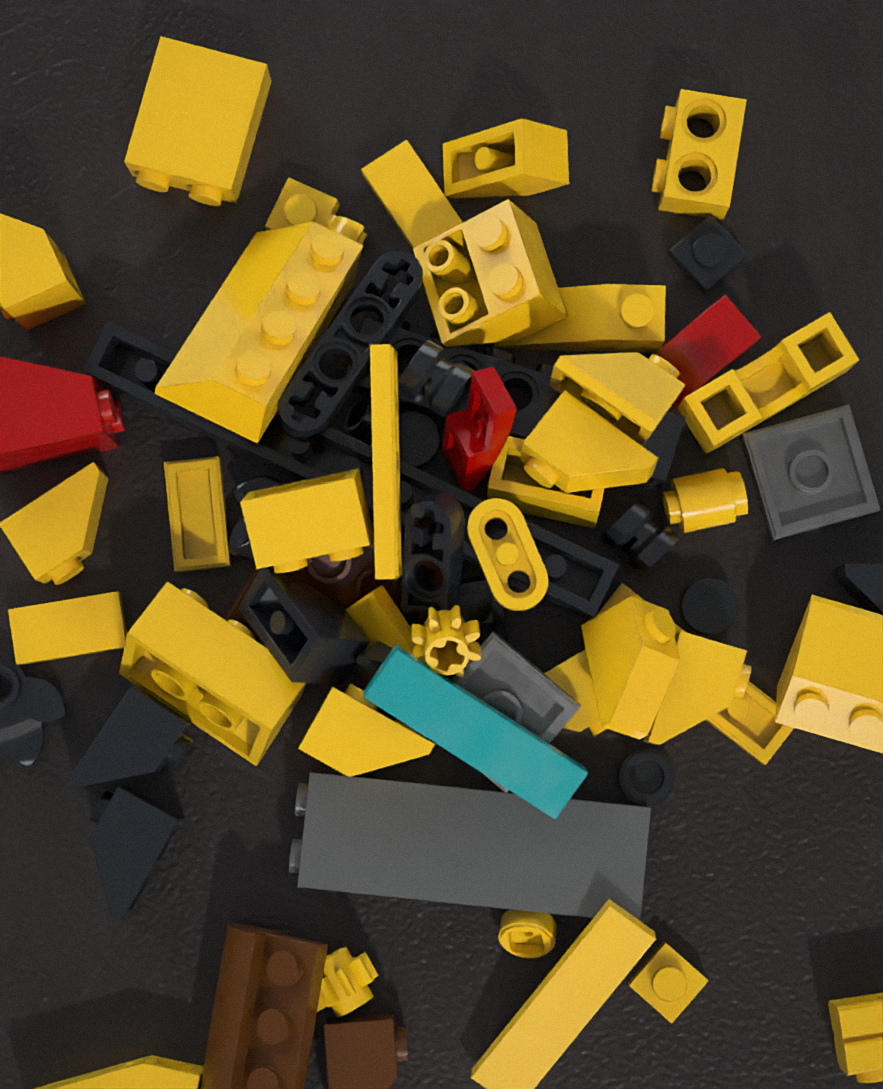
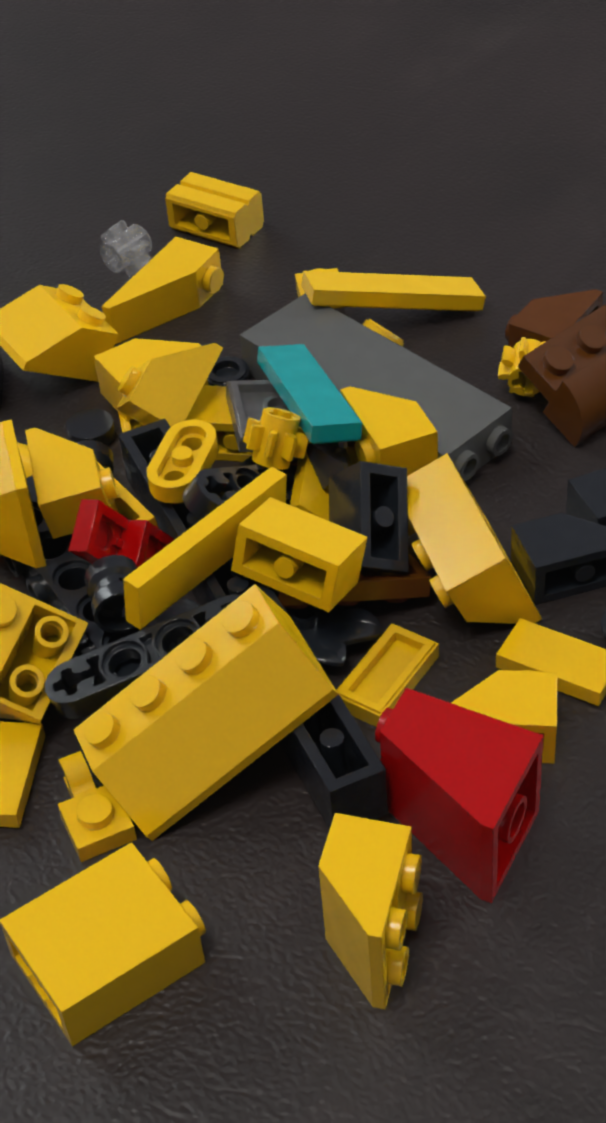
camera: 140 degrees left, 40 degrees down
none -> yellow slope [102,237,224,344]

